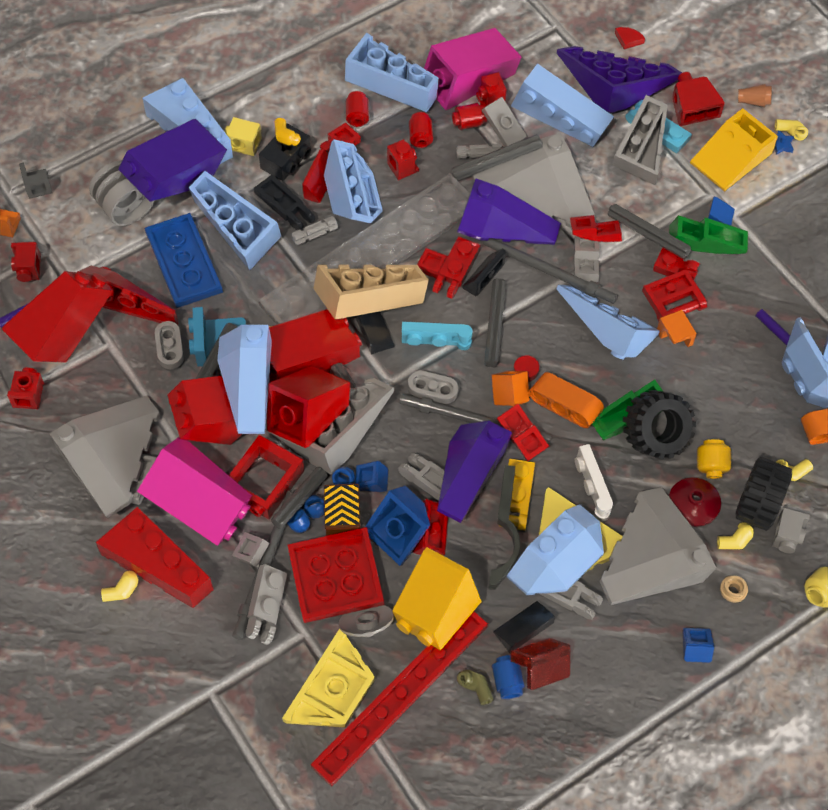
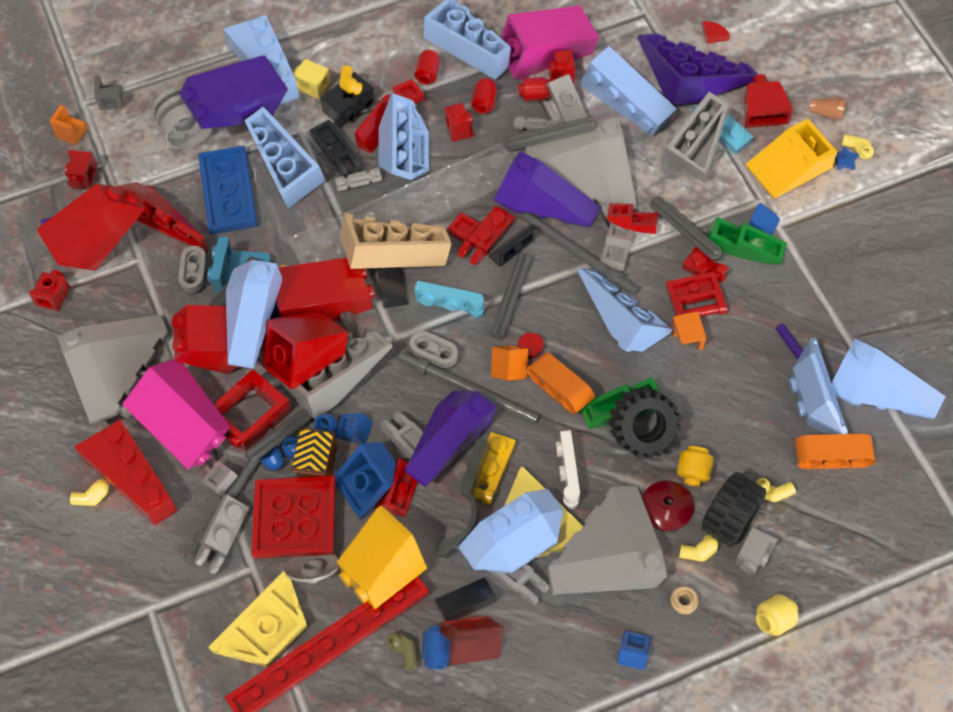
camera: 15 degrees right, 0 degrees up
red slope [496,403,549,461] -> none

